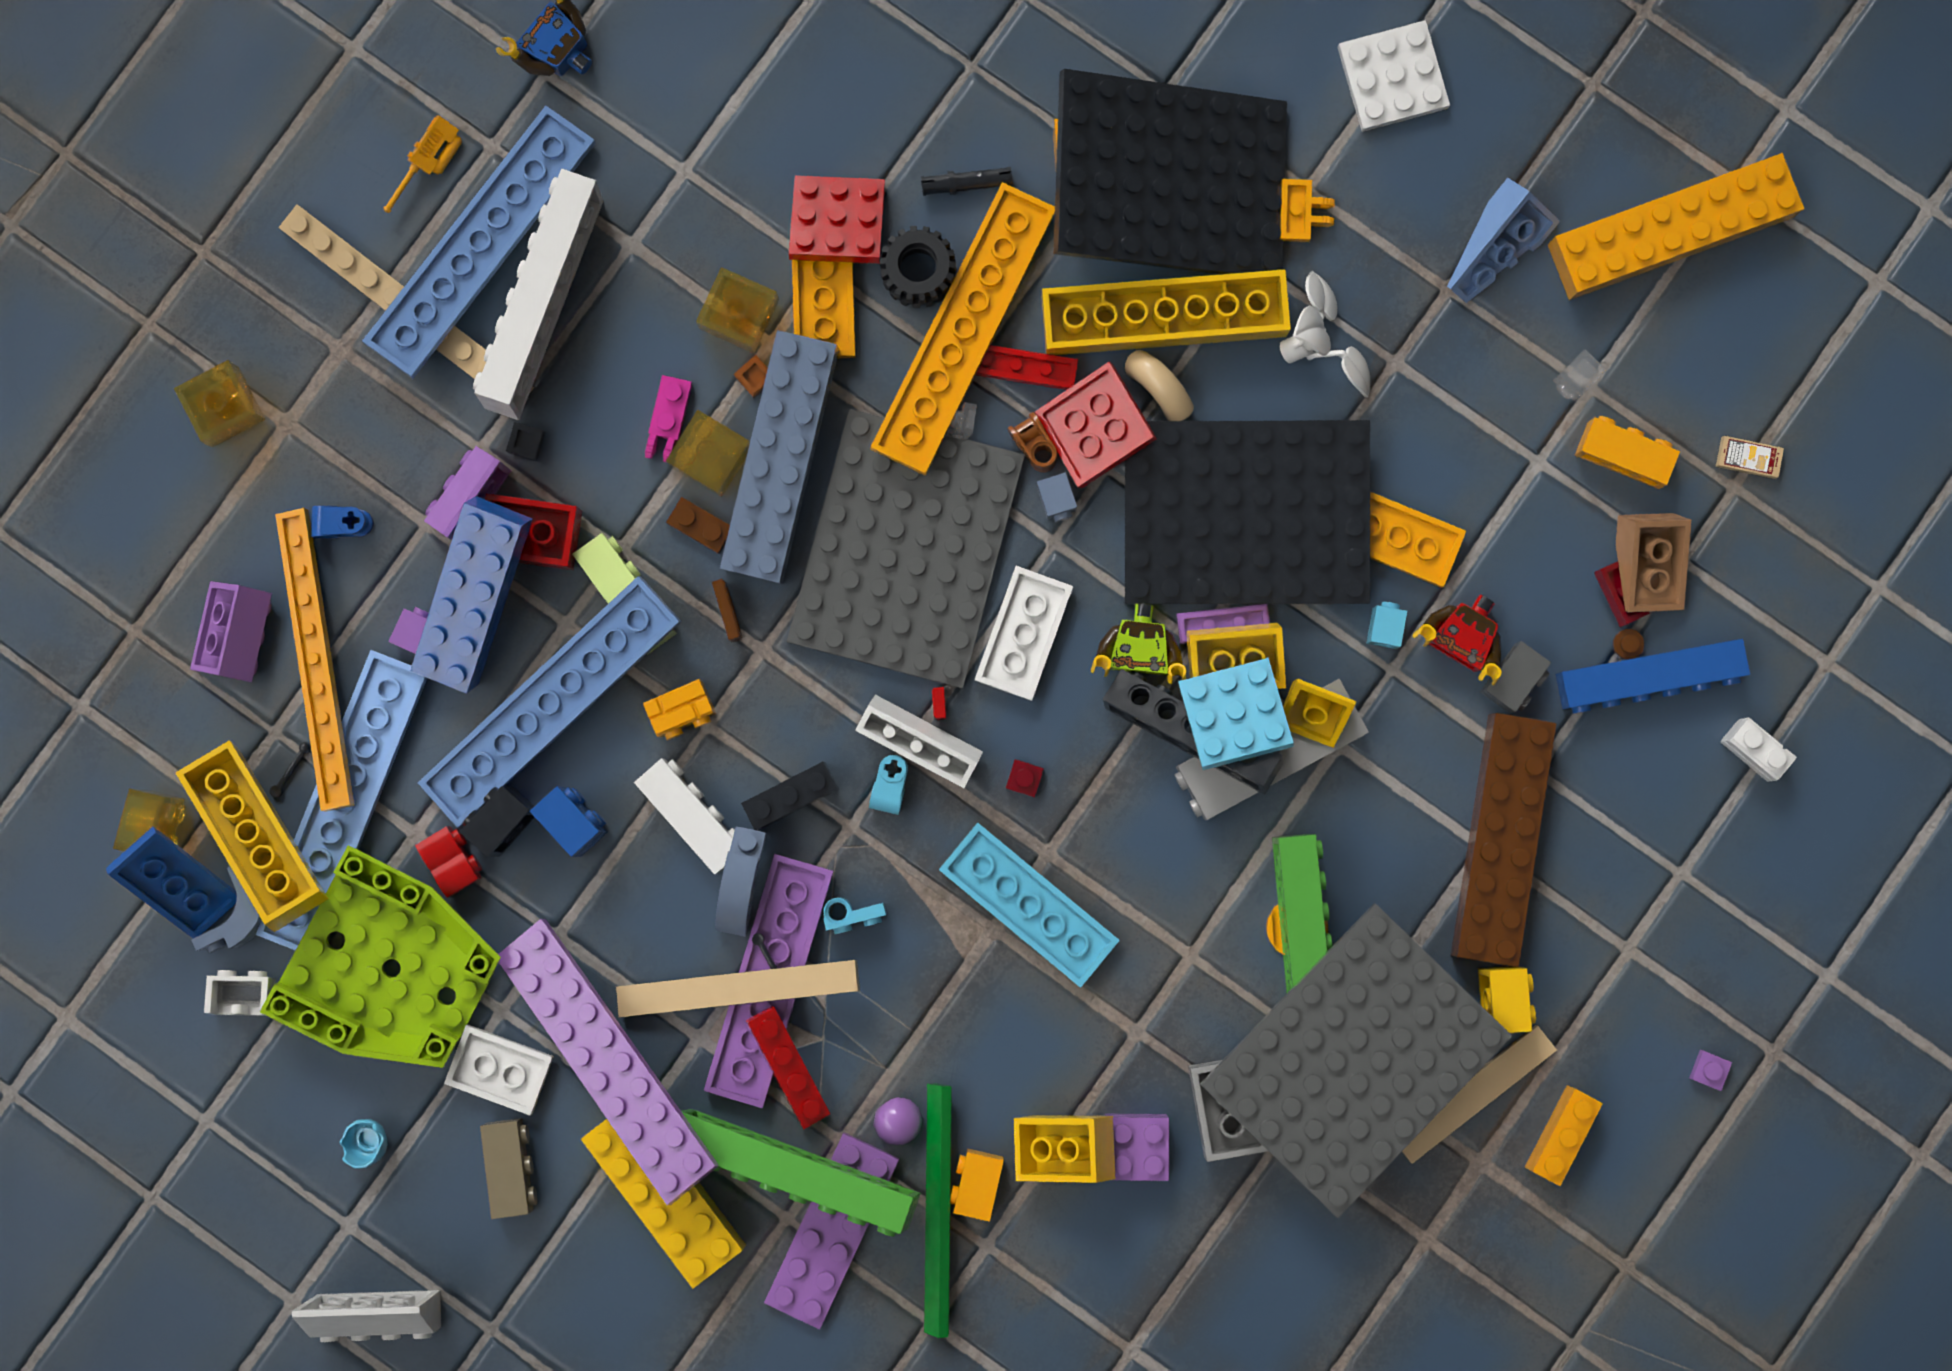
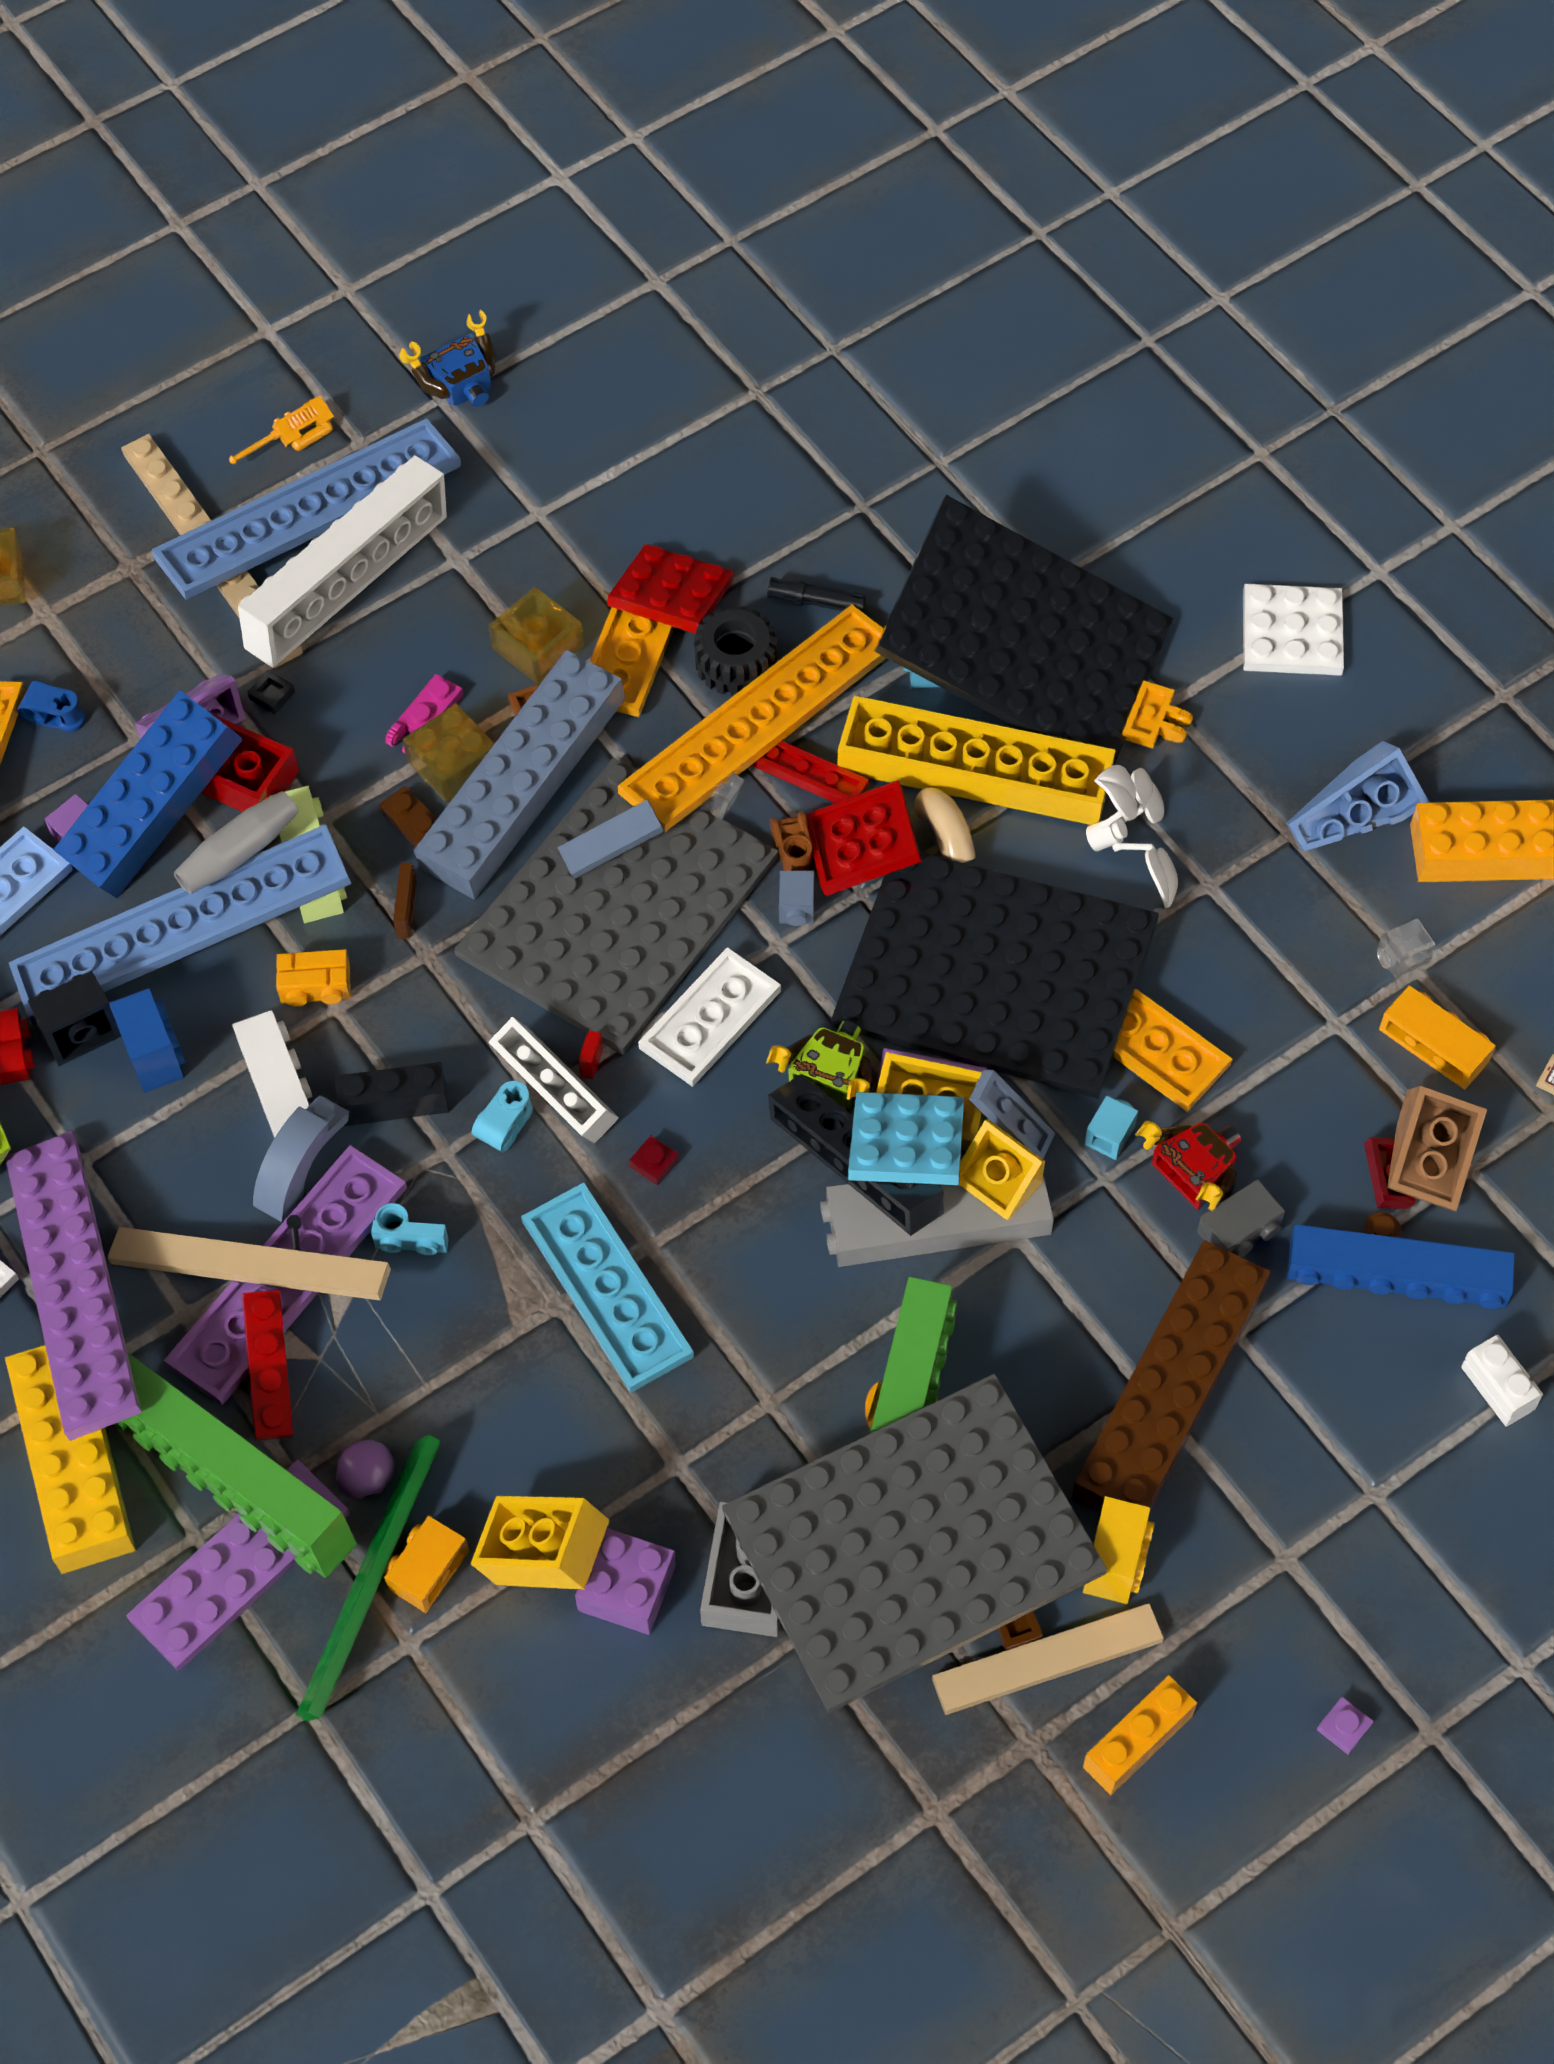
camera: 15 degrees right, 25 degrees down
none -> light grey plate [174,791,299,894]
none -> sand blue tile [557,800,664,879]
none -> sand blue plate [969,1070,1055,1159]

